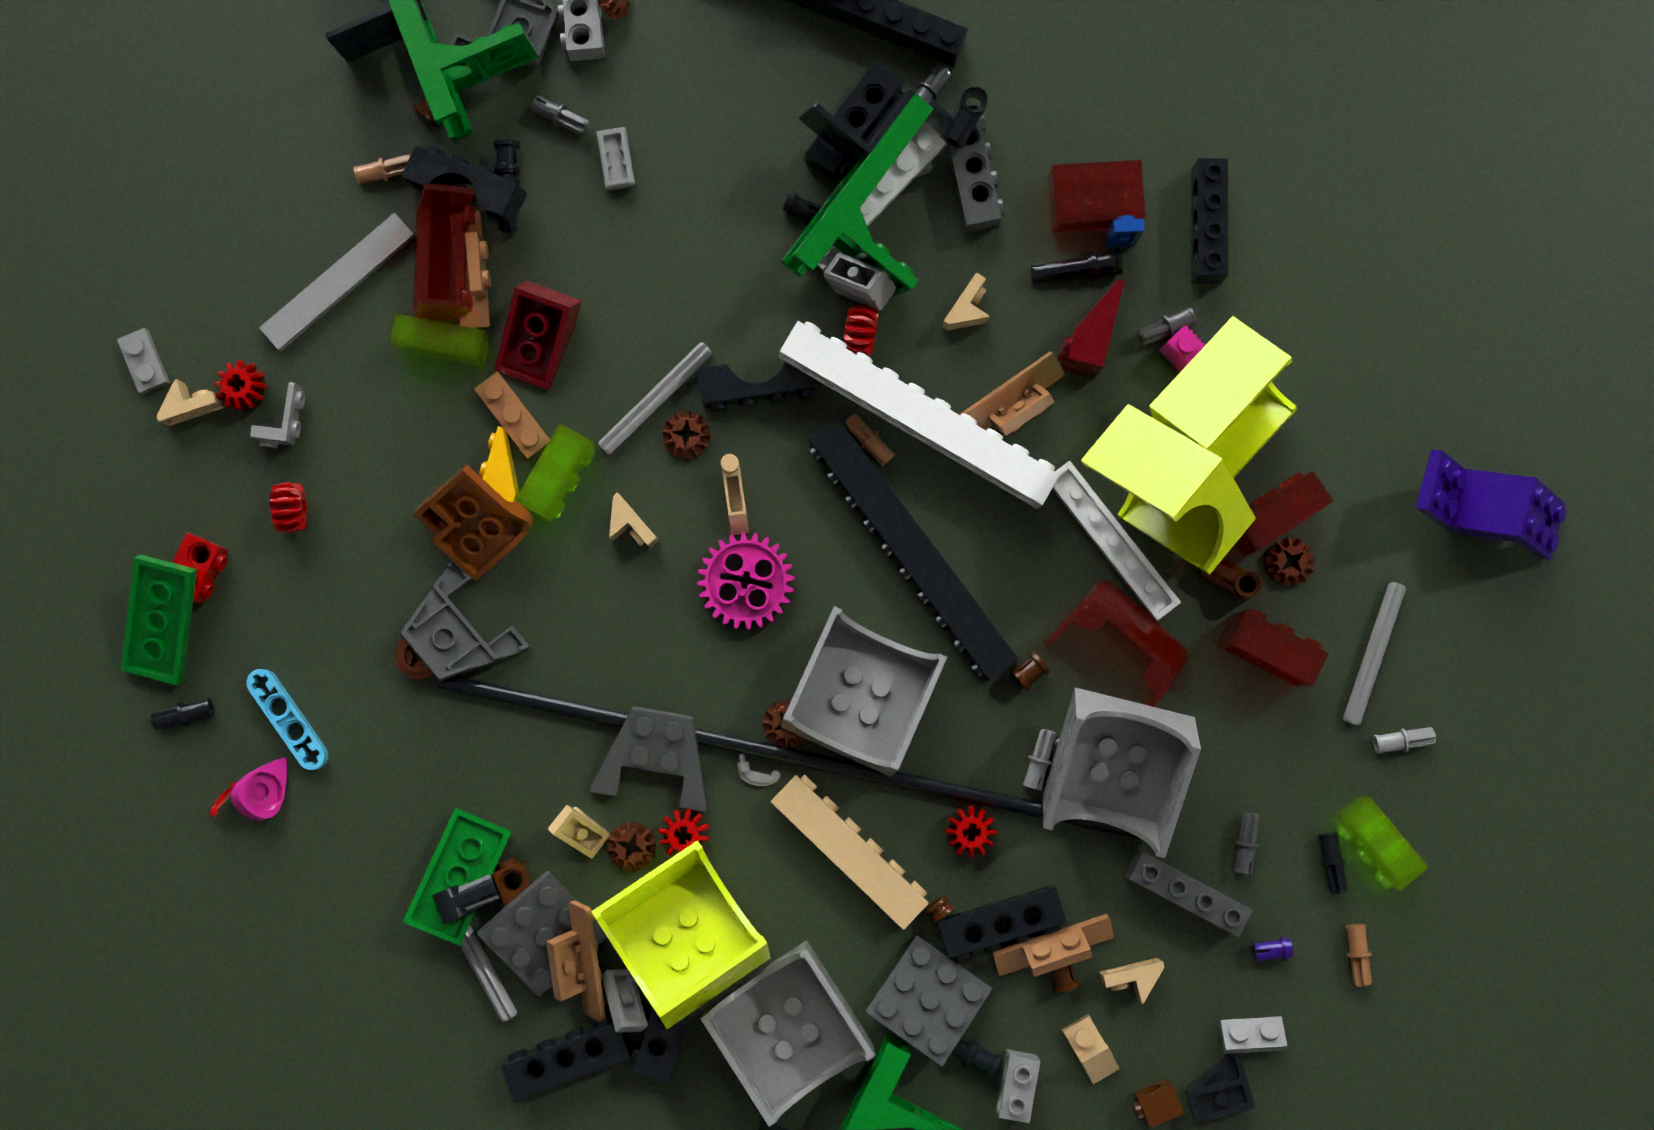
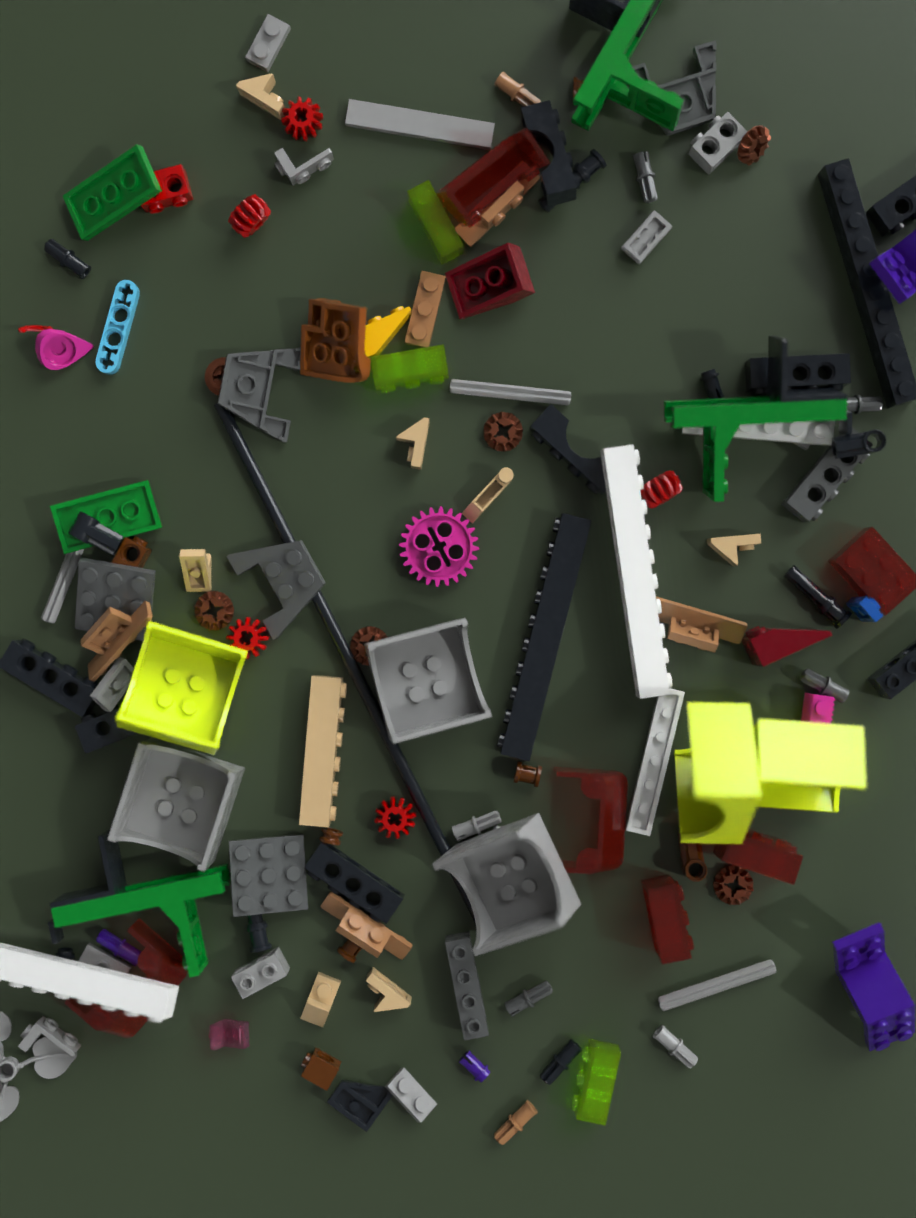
camera: 50 degrees right, 5 degrees up
light grey piece [737,753,780,786] -> none
light grey brick [823,252,896,311] -> none
medium nougat axle [844,414,896,467] -> none

